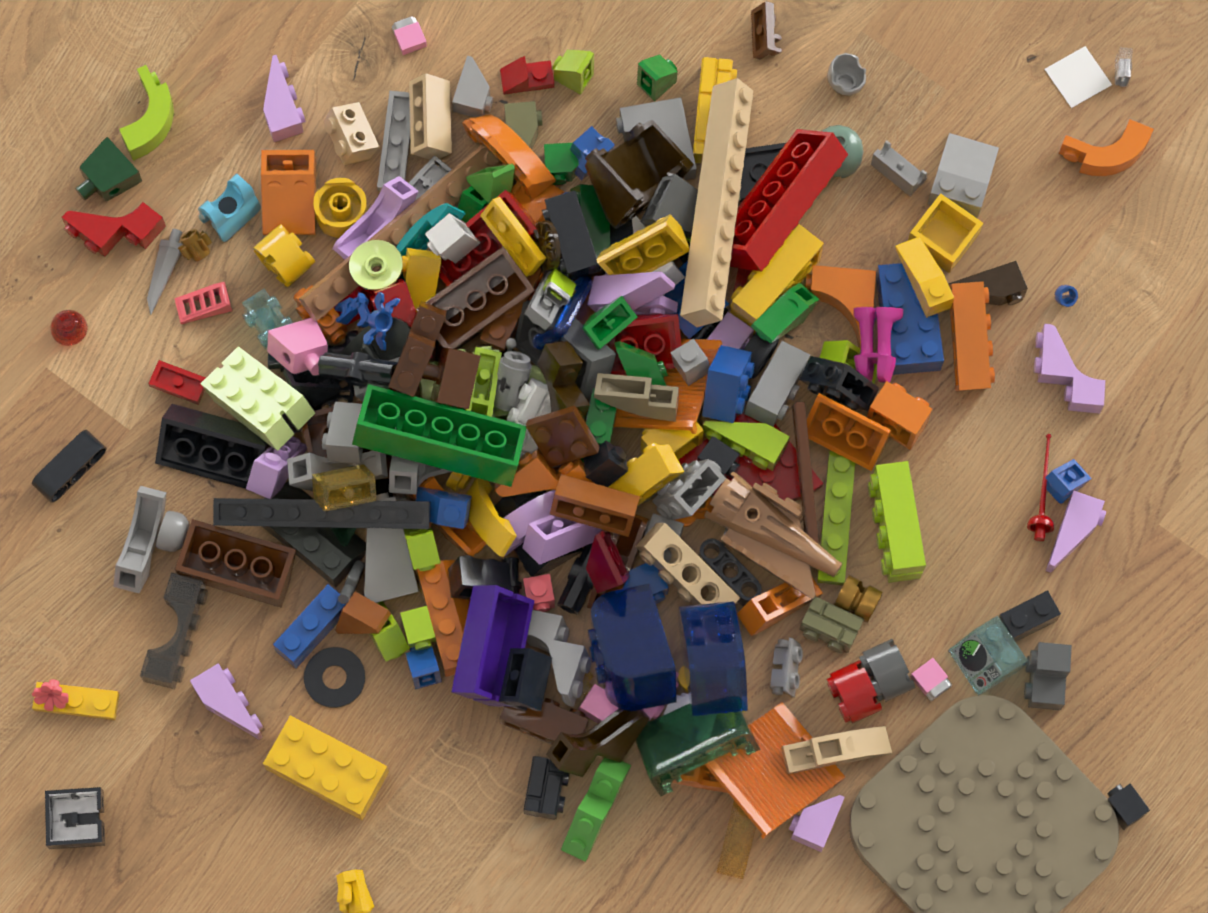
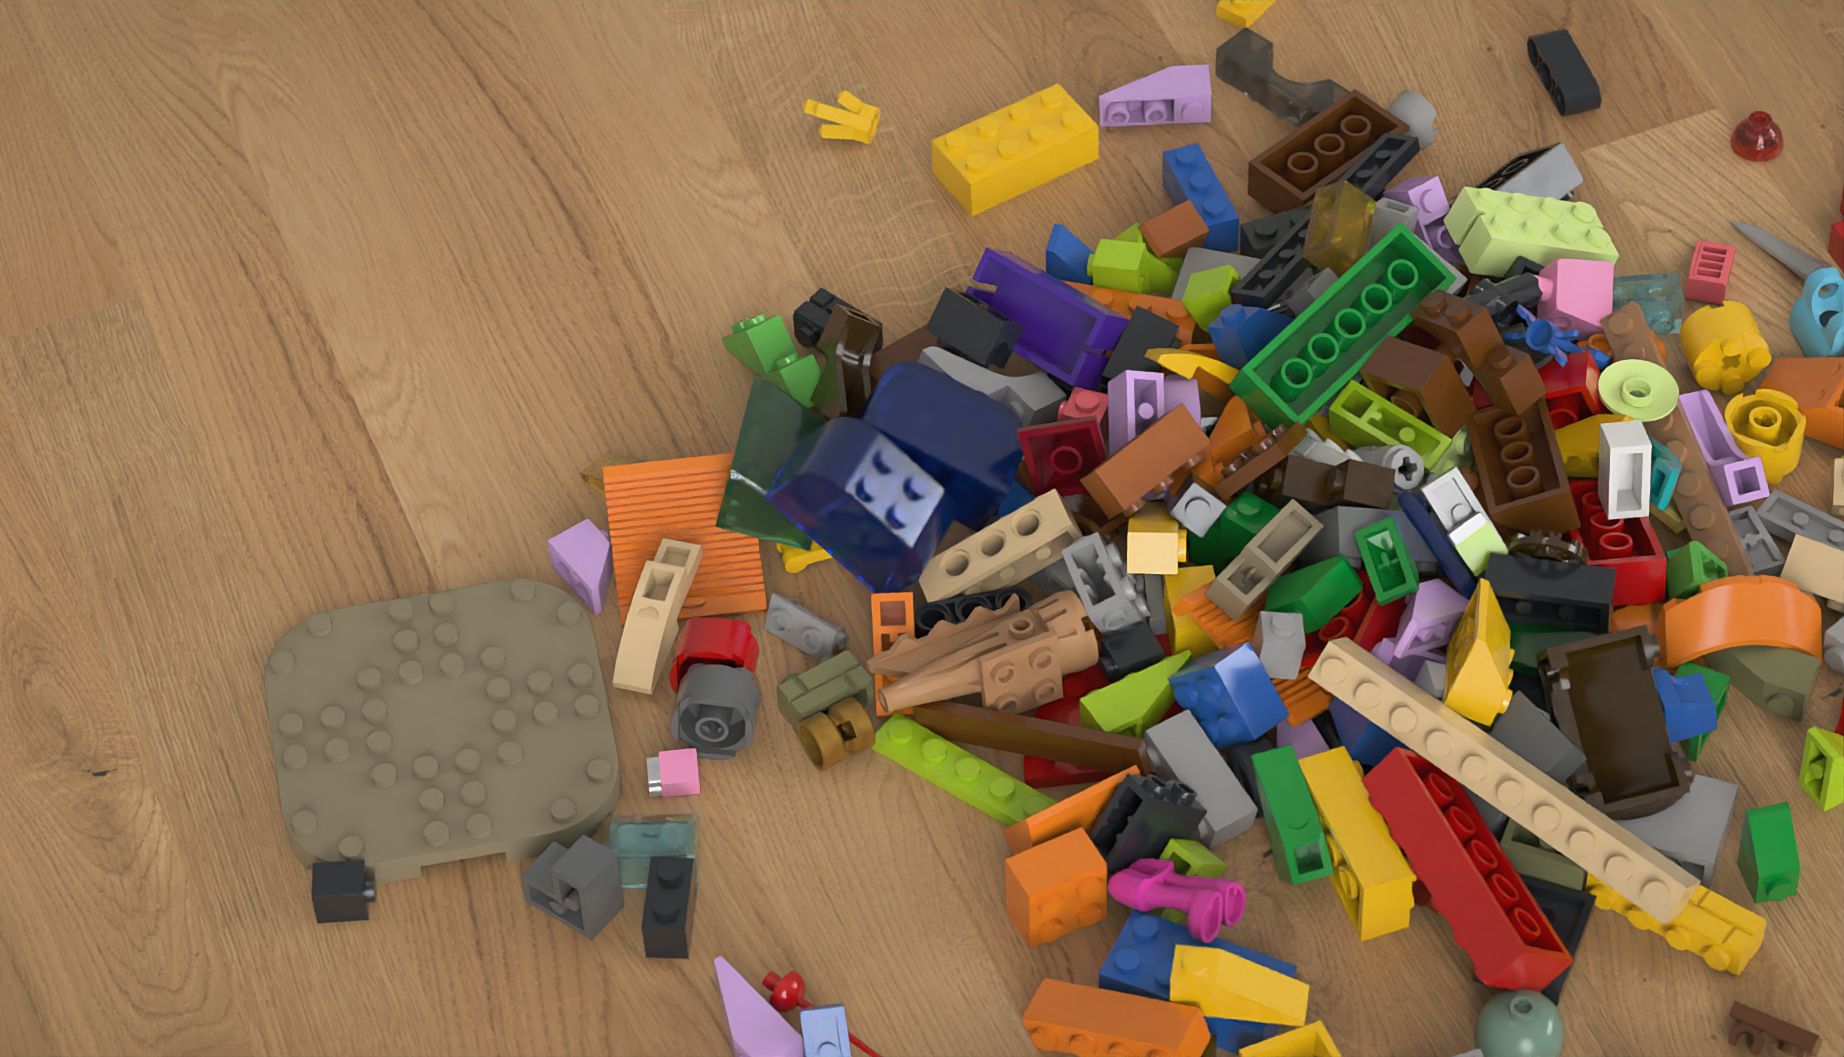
camera: 125 degrees right, 25 degrees down
light grey arch [113,486,167,593] -> none
red plate [148,360,206,405] -> none
pearl gold gear [178,229,213,262] -> none
black gear [304,647,365,708] -> none
dark grey piece [338,560,365,604] -> none
yellow plate [480,197,546,277] -> none
orange arch [805,265,876,349] -> none
lime piece [868,461,926,583] -> none

